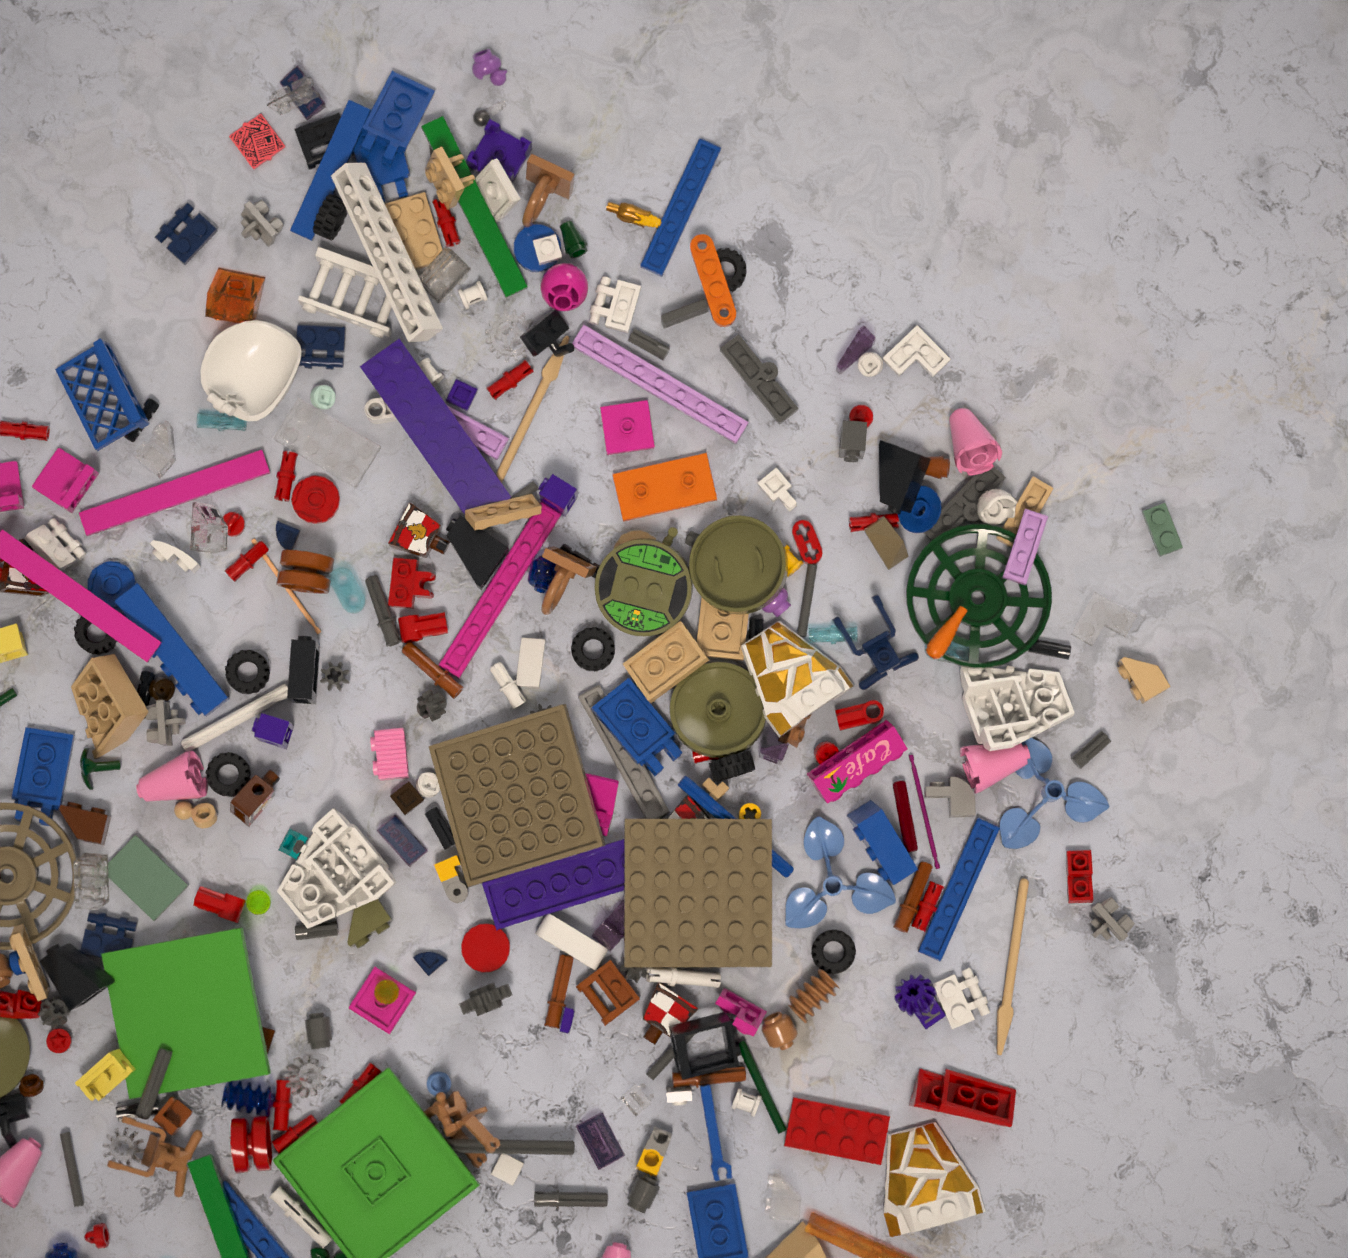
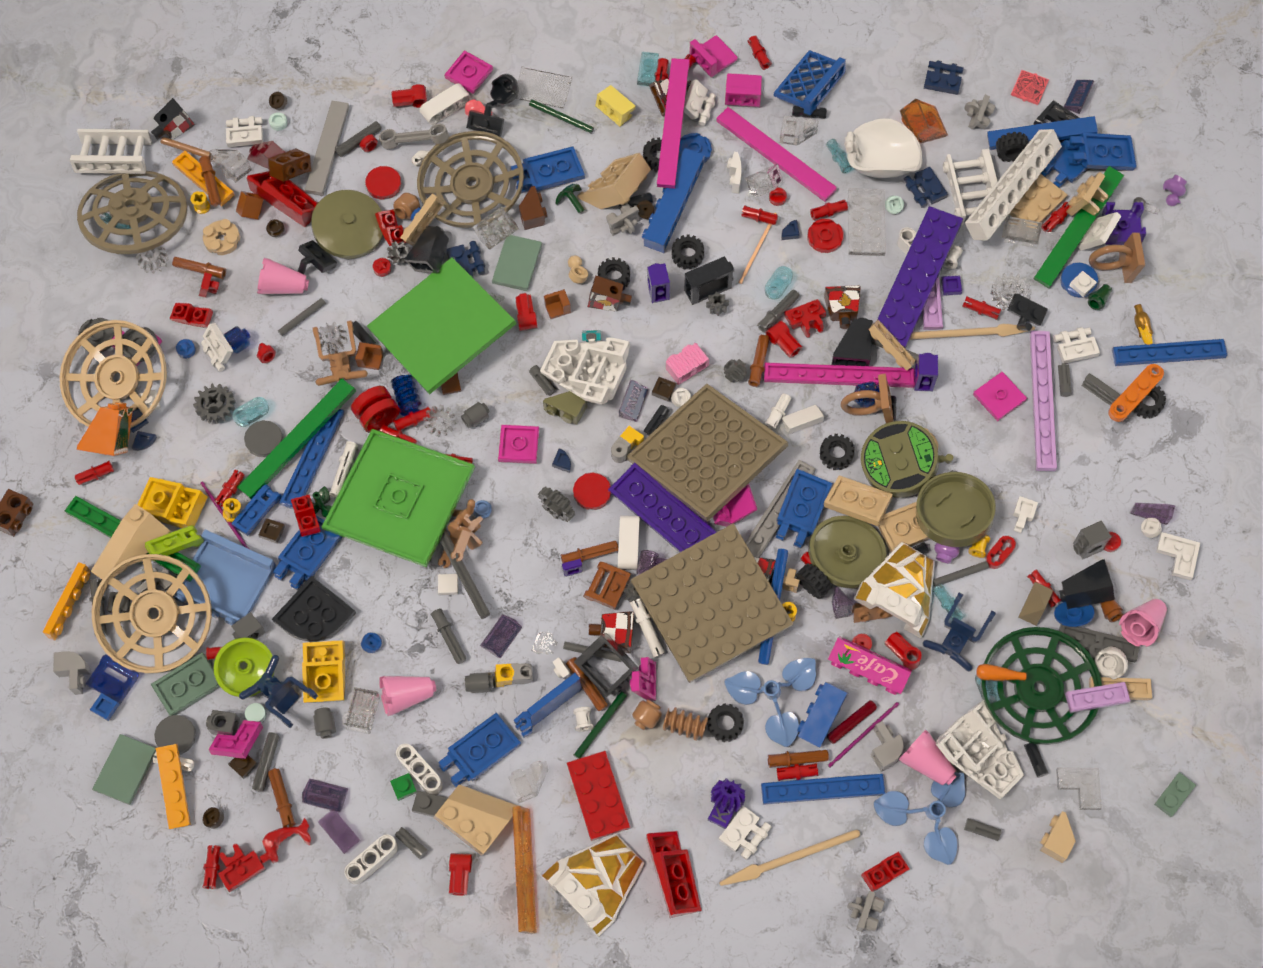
camera: 65 degrees right, 15 degrees down
reddish brown plate [19,1074,44,1097] -> none
light yellow hinge [75,1049,136,1101] -> none
bright pink cone [136,751,208,802] -> none
dark grey axle [136,1048,172,1120] -> none
white axle [181,684,288,752] -> none
clear neon green plate [246,890,271,915] -> none
clear hinge [267,76,320,115] -> none
dark orange wheel [276,550,335,594] -> none
clear neon green plate [374,980,399,1004] -> none
white bush [457,281,488,310] -> none
dark pink brick [540,263,588,311] -> none
orange plate [612,453,717,522] -> none
dark grey hinge [720,334,798,425] -> none
none -> dark orange panel [544,289,571,319]

